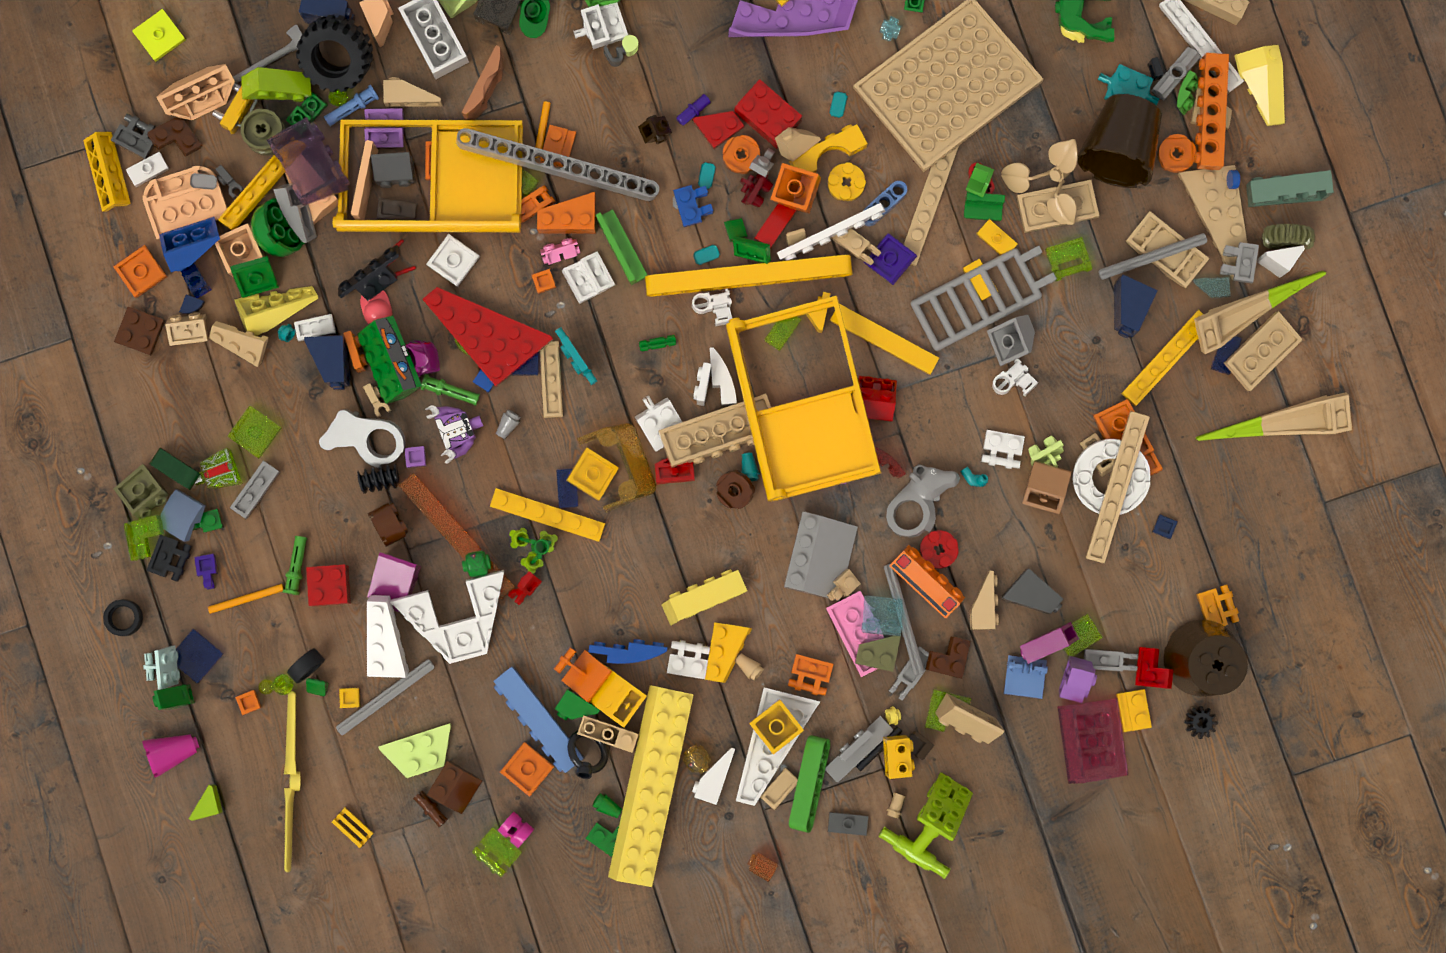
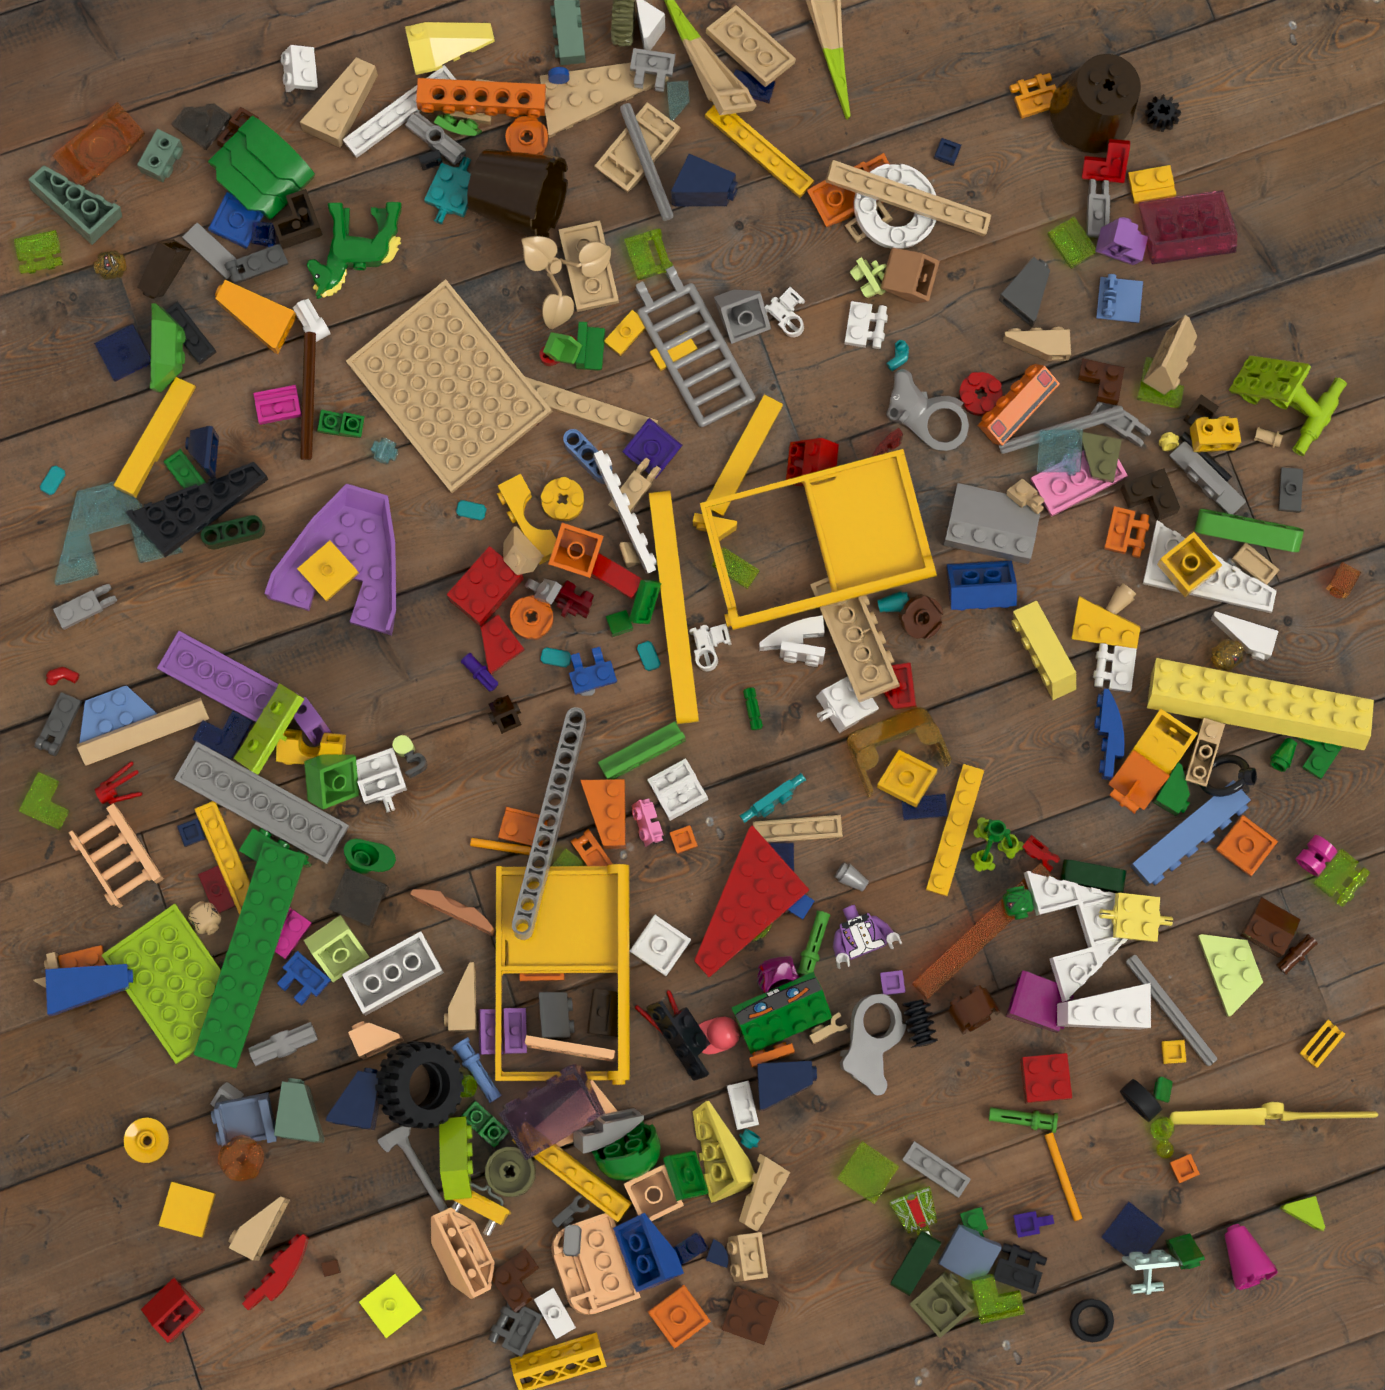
camera: 85 degrees left, 5 degrees down
magenta brick [1020,622,1079,664] -> none
none -> blue slope [947,561,1017,611]
none -> dark green beam [1060,859,1127,893]
none -> light yellow plate [1099,893,1173,942]
none -> dark brown brick [1121,468,1180,521]

